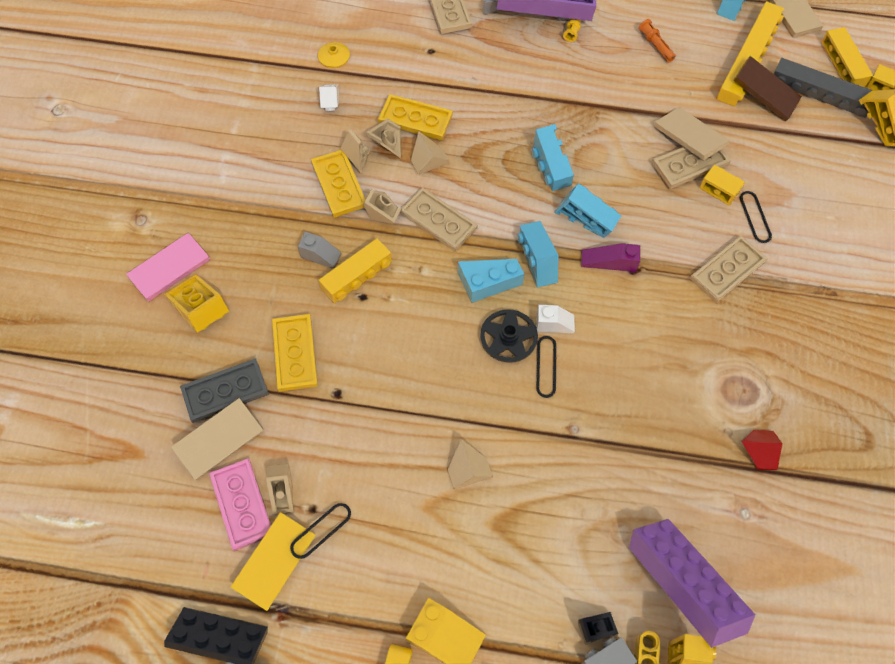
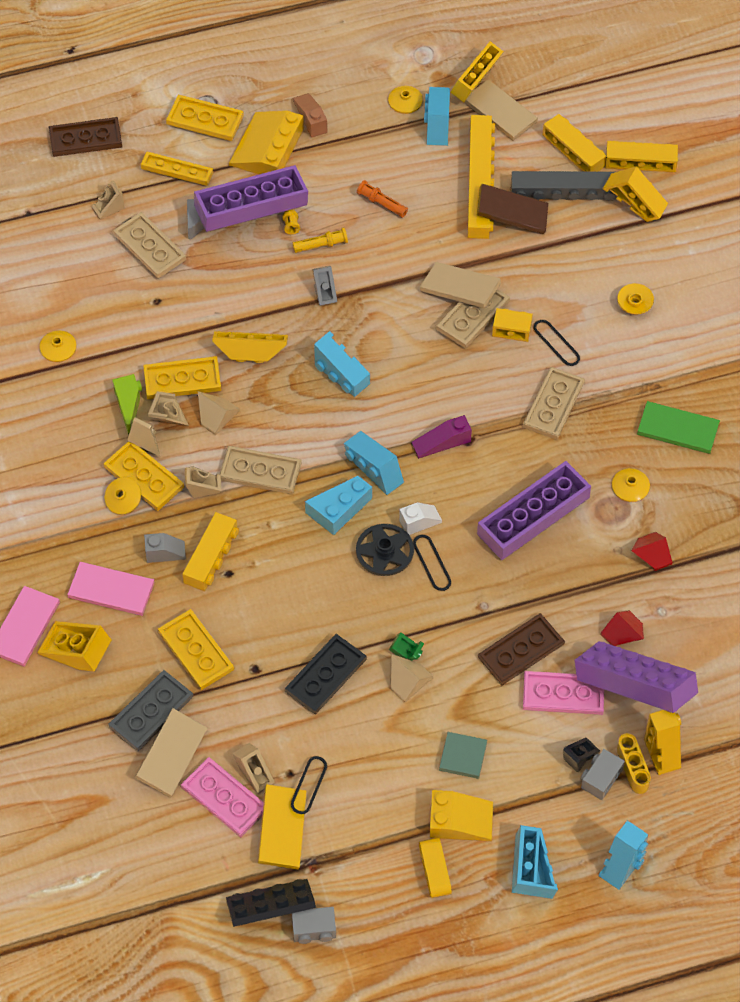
camera: 25 degrees left, 5 degrees down
white slope [319,84,339,111] -> none
medium azure wedge [554,183,621,238] -> none
none -> bright pink tile [67,562,155,616]
none -> yellow dish [104,477,141,515]
none -> lime slope [112,374,142,435]
none -> yellow wedge [212,331,288,363]
none -> black plate [285,634,367,715]
none -> yellow pin [292,227,348,253]
none -> light grey slope [312,266,337,305]
none -> green bracket [389,632,424,661]
none -> sand green tile [439,732,487,779]
none -> medium lavender brick [477,461,591,560]
none -> reddish brown tile [478,613,565,686]
none -> bright pink tile [523,671,604,715]
none -> red slope [600,610,644,646]
none -> yellow dish [612,468,650,502]
none -> yellow dish [617,283,654,315]
none -> bright green tile [637,401,720,454]

